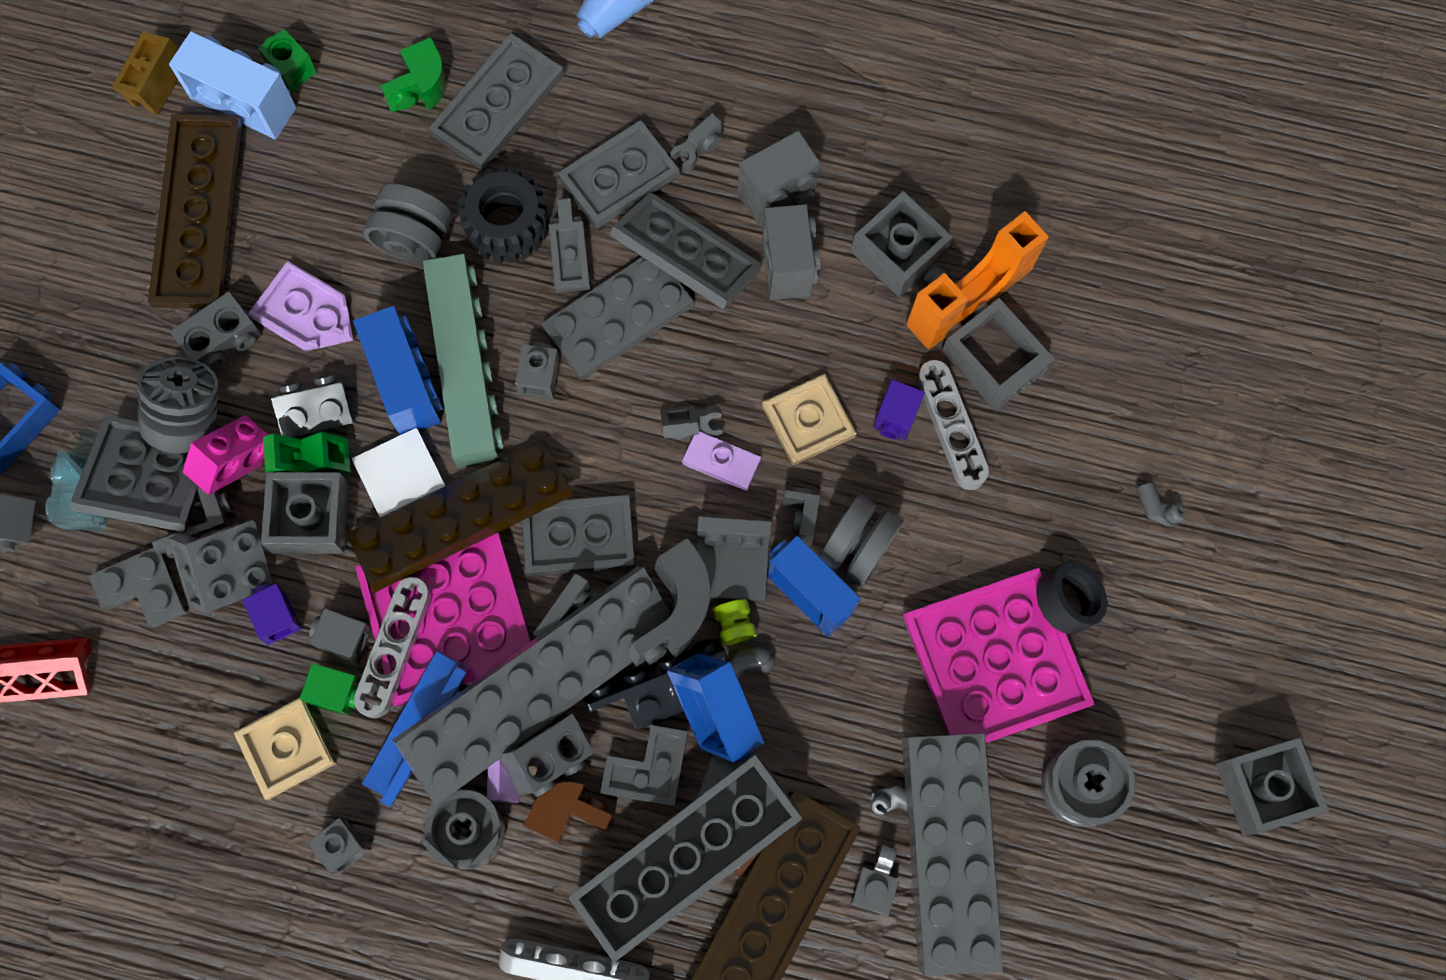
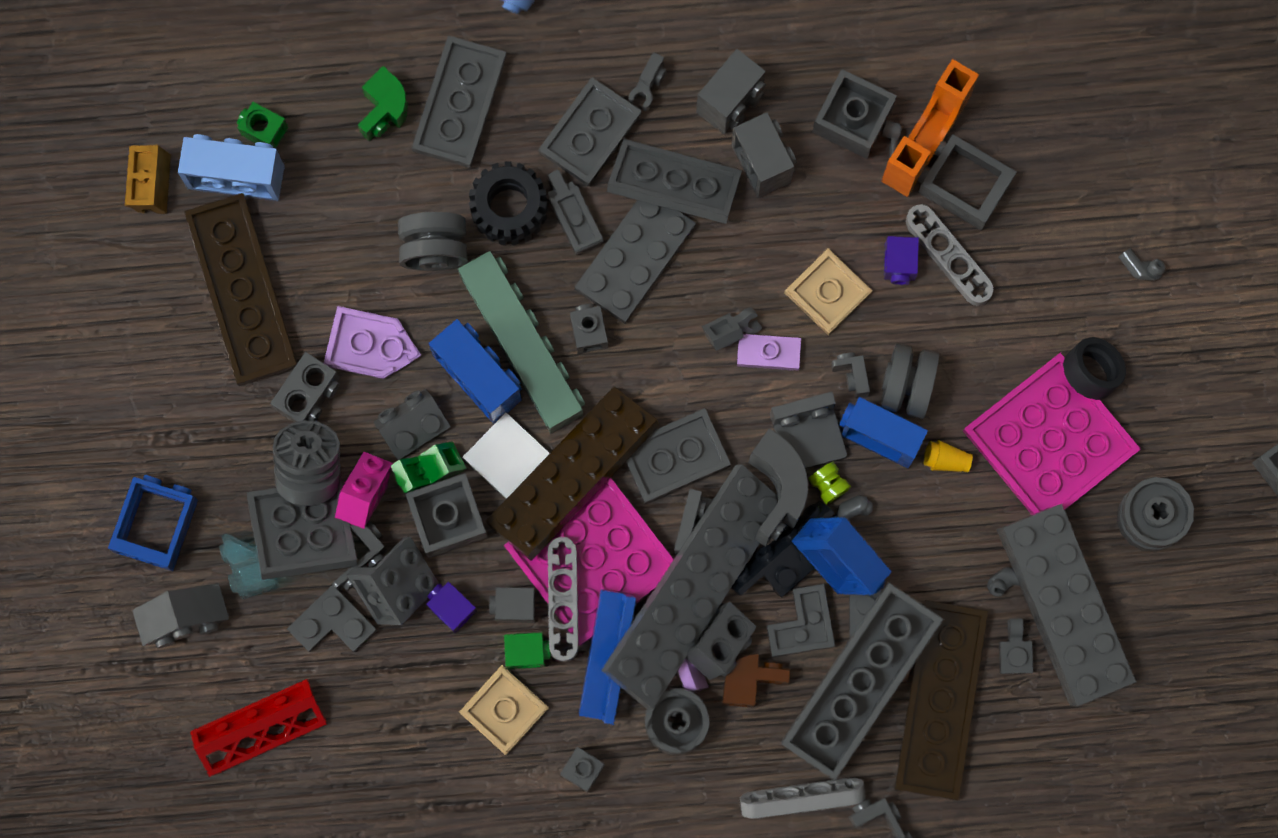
camera: 15 degrees left, 5 degrees up
none -> yellow cone [924,440,973,473]

